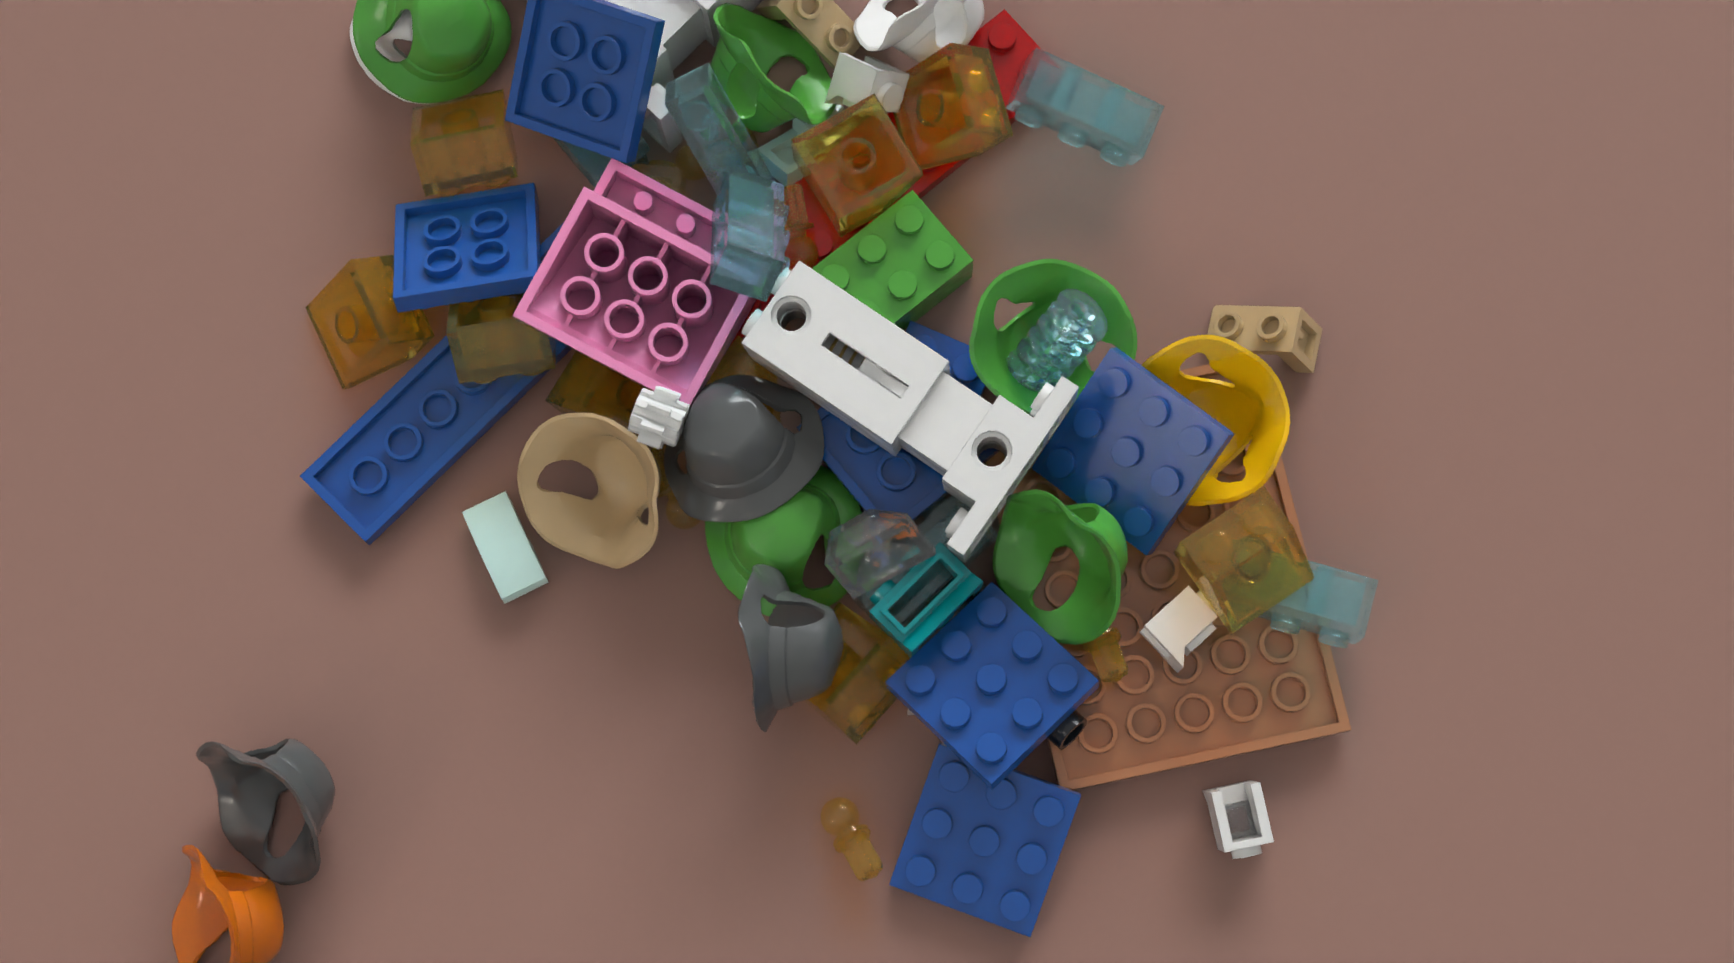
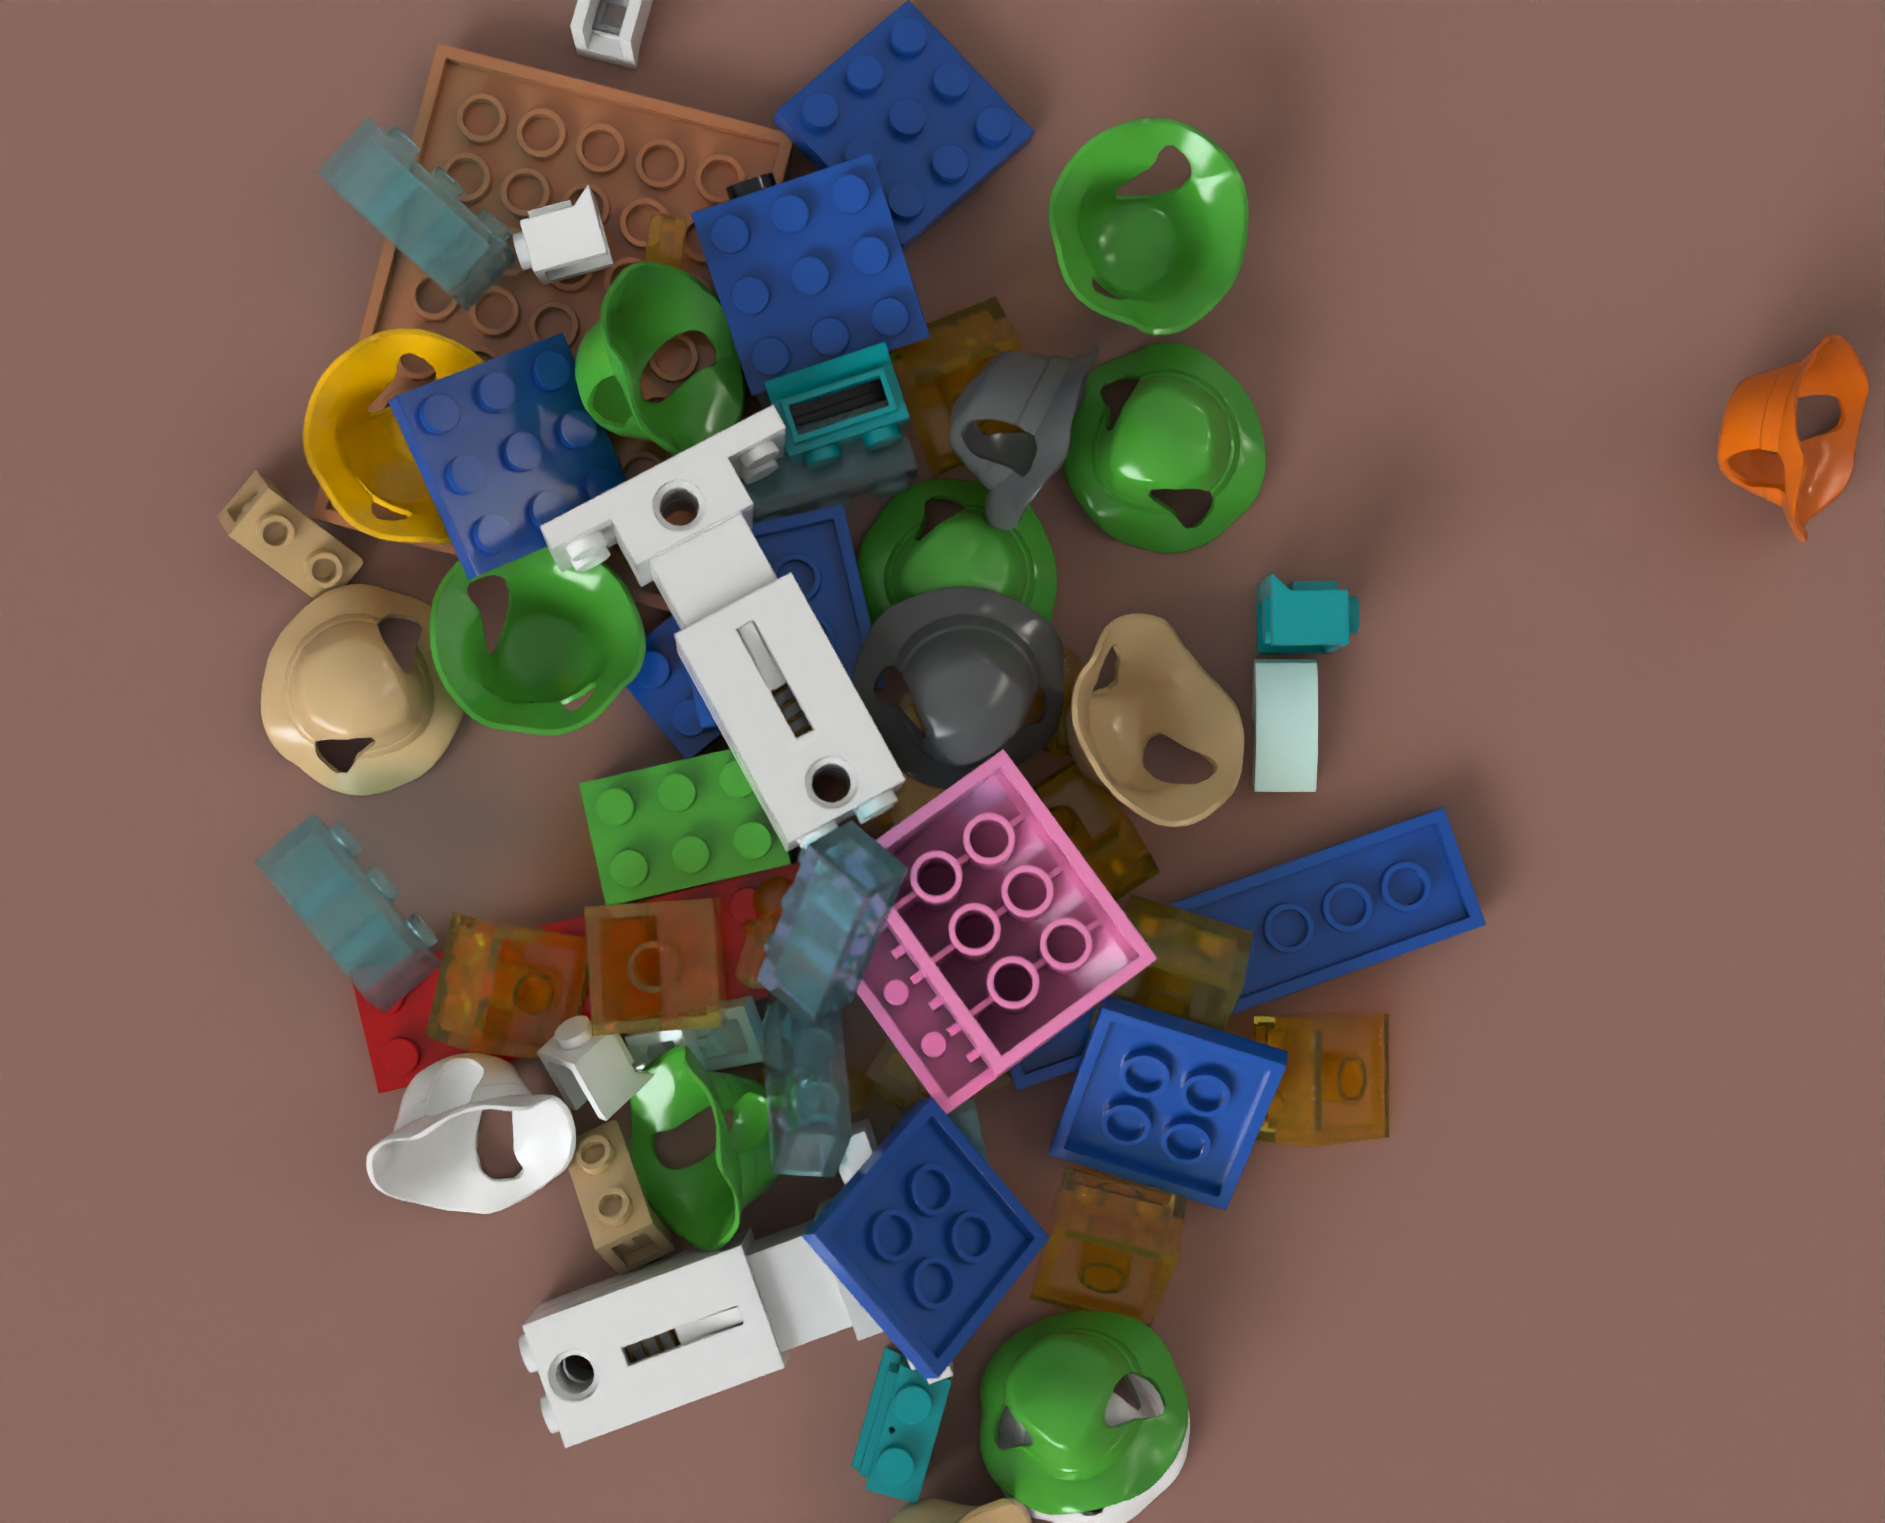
camera: 160 degrees left, 10 degrees up
dark grey piece [196,738,335,885] -> none
white gear [628,386,690,449] -> none
clear yellow axle [820,797,883,881] -> none
clear slope [824,509,936,599] -> none
clear light blue piece [1006,289,1107,393] -> none
clear yellow slope [1173,486,1315,635] -> none
none -> tan piece [261,584,464,796]
none -> bright green piece [1048,117,1249,335]
none -> bright green piece [1062,342,1266,554]
none -> teal window [1256,573,1360,654]

